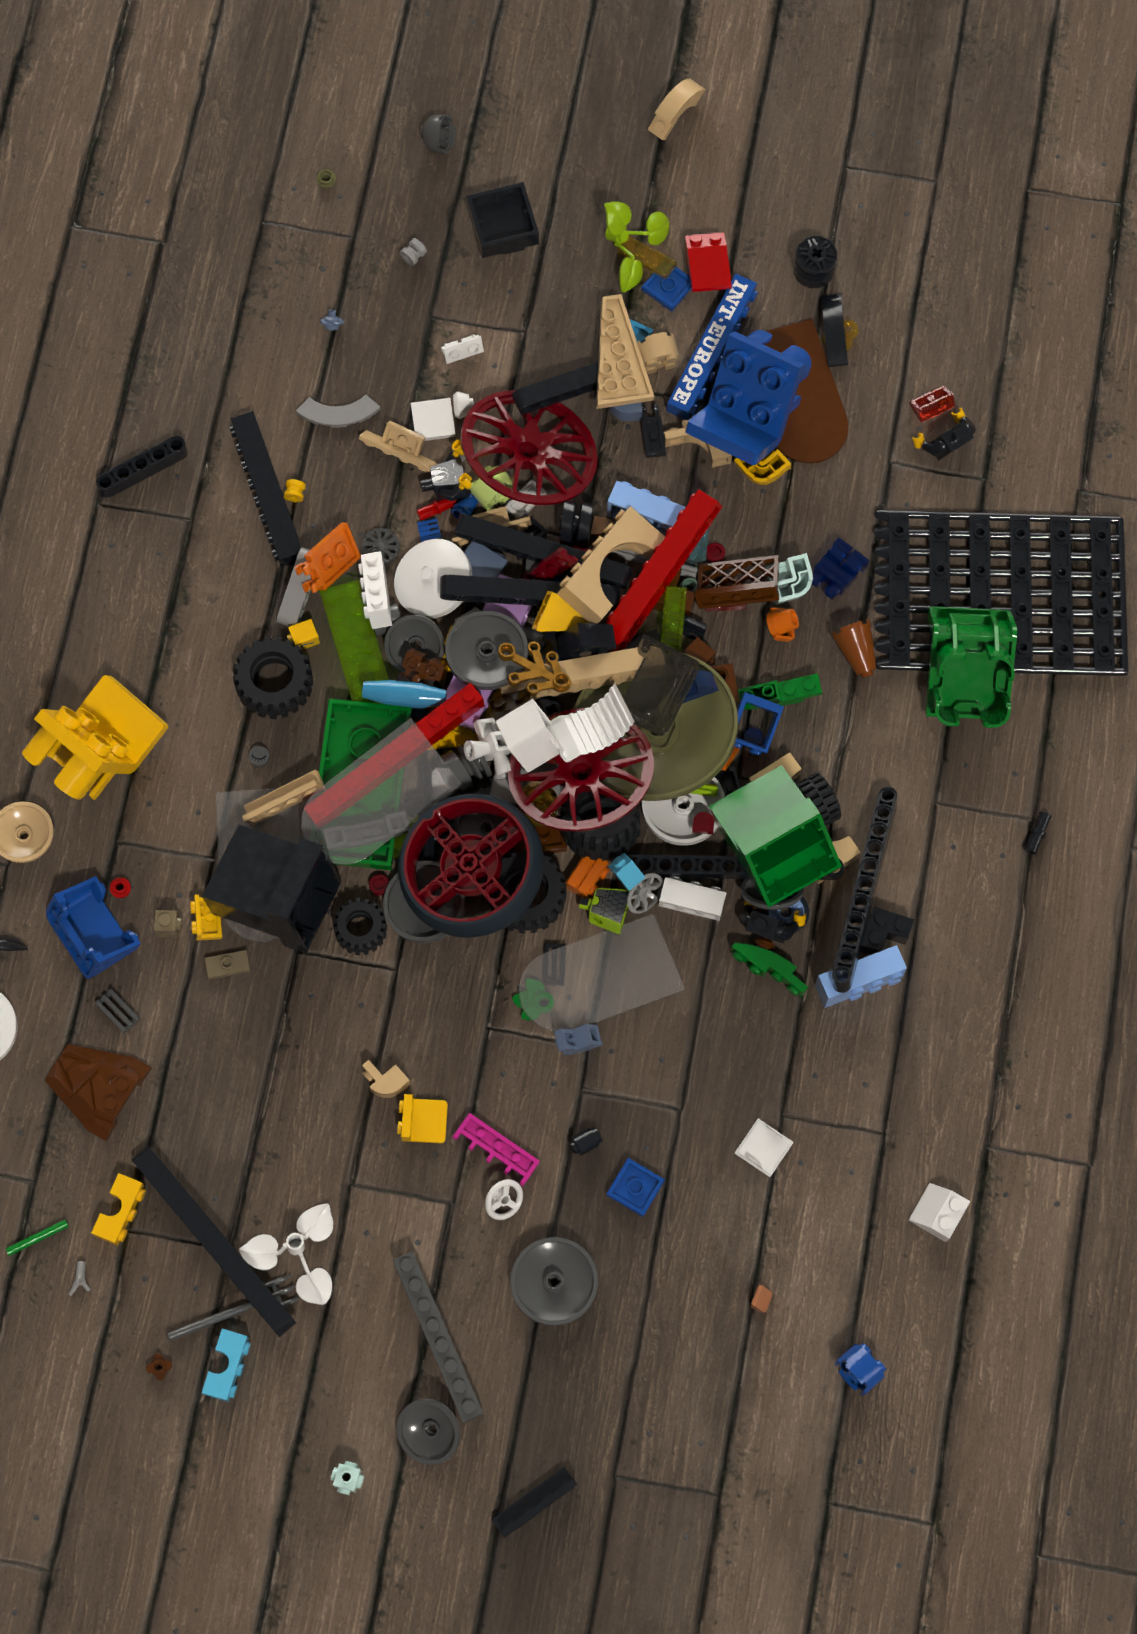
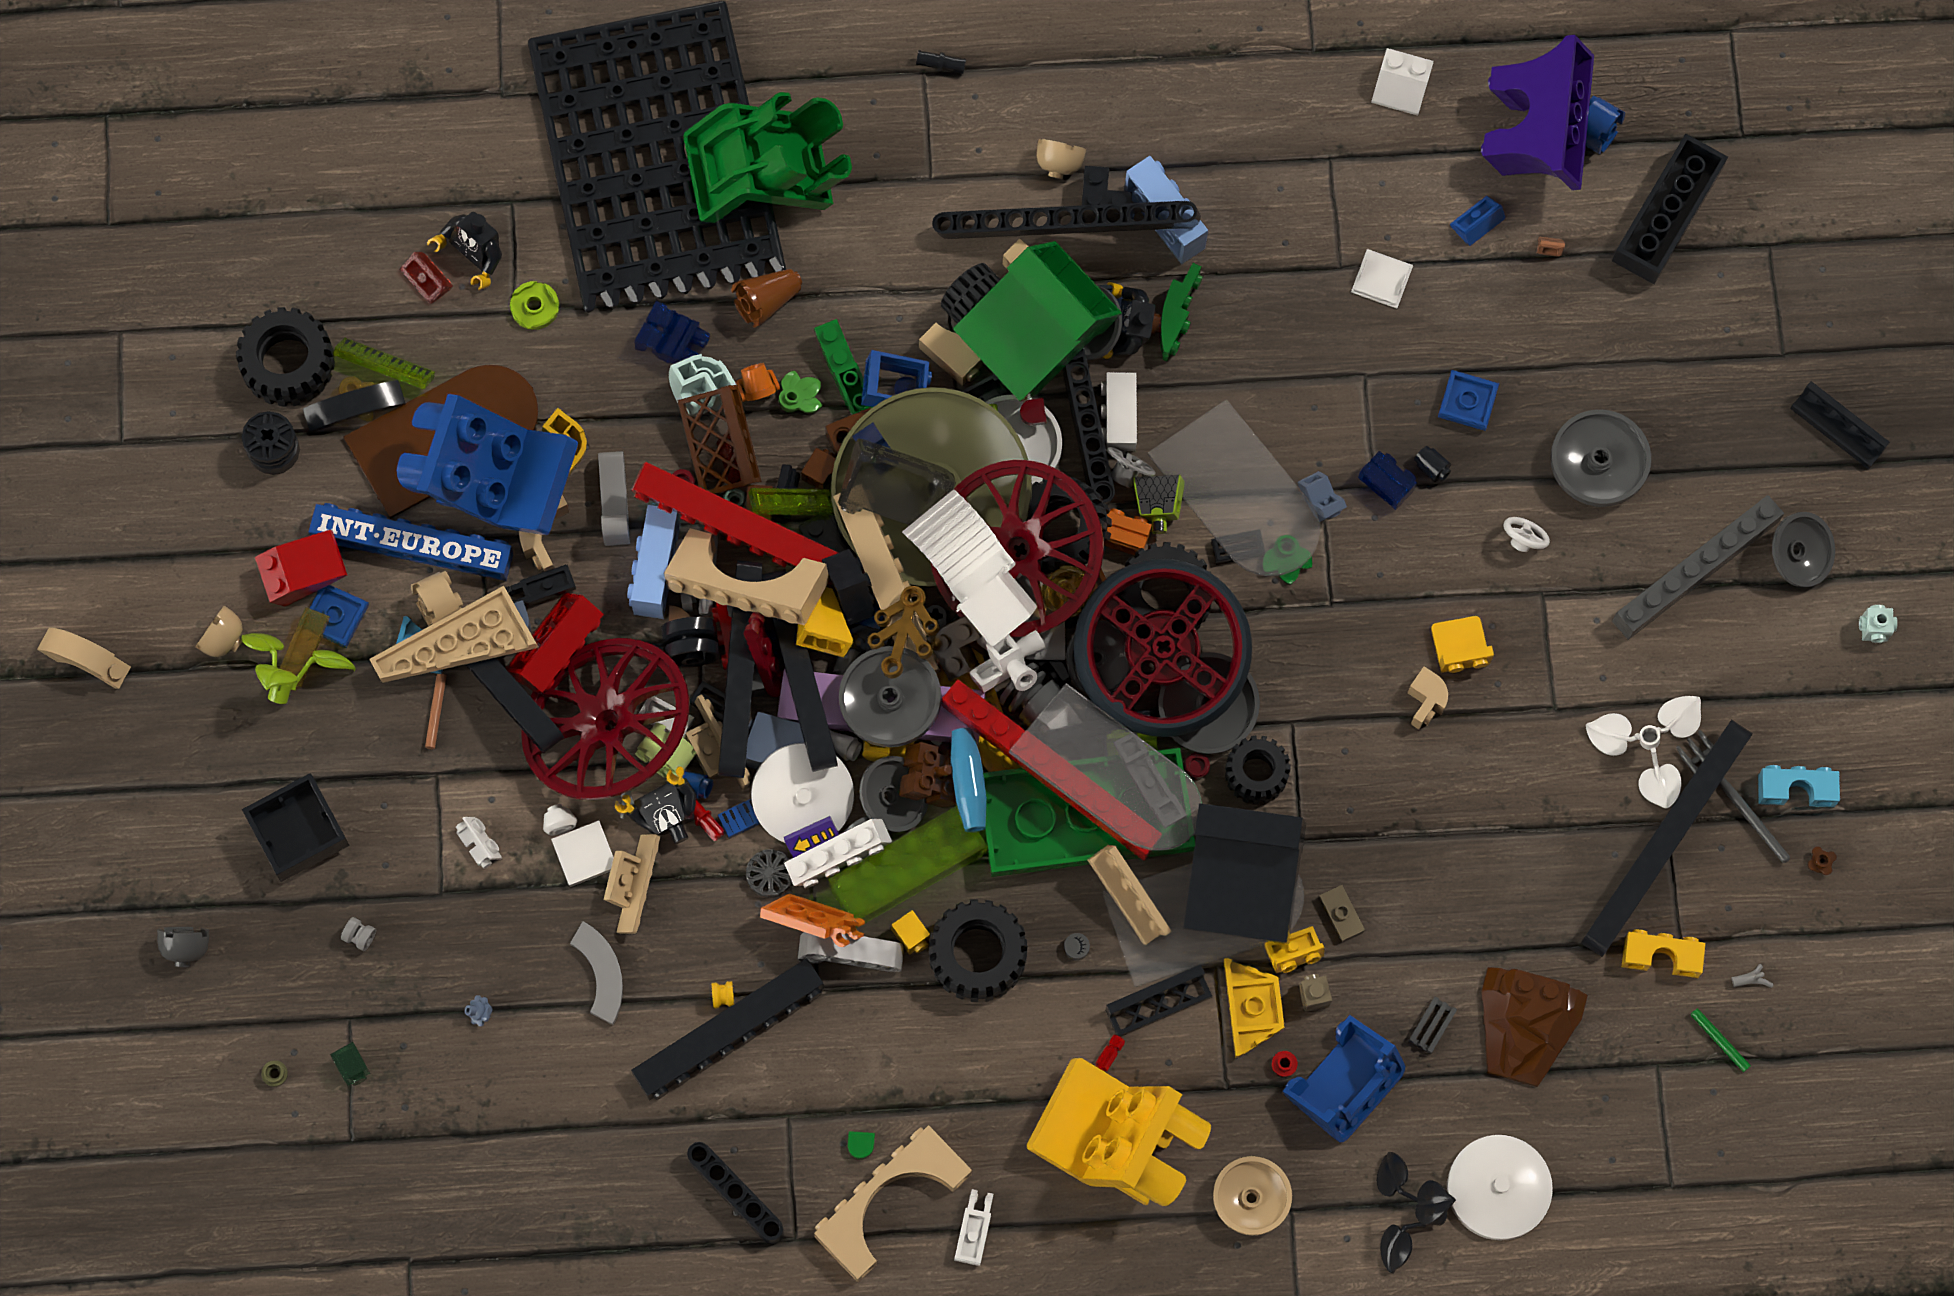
camera: 105 degrees left, 0 degrees up
dark pink hinge [452,1113,540,1186] -> none
medium azure brick [608,853,646,891] -> none
none -> tan cylinder [195,606,243,657]
none -> black tyre [236,307,335,407]
none -> clear green brick [330,1042,371,1086]
none -> clear neon green tile [333,337,435,389]
none -> nougat bar [425,674,447,749]
none -> red slope [505,593,604,693]
none -> lime tile [510,281,559,330]
none -> light grey beam [598,451,630,546]
none -> bright green plate [778,371,822,413]
none -> dark purple tile [784,816,840,858]
none -> tan arch [814,1125,972,1283]
none -> green tile [848,1131,875,1160]
none -> white hinge [954,1189,994,1266]
none -> tan cylinder [1036,139,1086,179]
none -> red axle [1096,1034,1125,1072]
none -> black fence [1105,964,1212,1037]
none -> yellow wing [1224,958,1285,1058]
none -> clear blue brick [1358,451,1417,510]
none -> blue slope [1450,196,1505,246]
none -> dark purple piece [1481,35,1594,190]
none -> black brick [1612,133,1728,285]

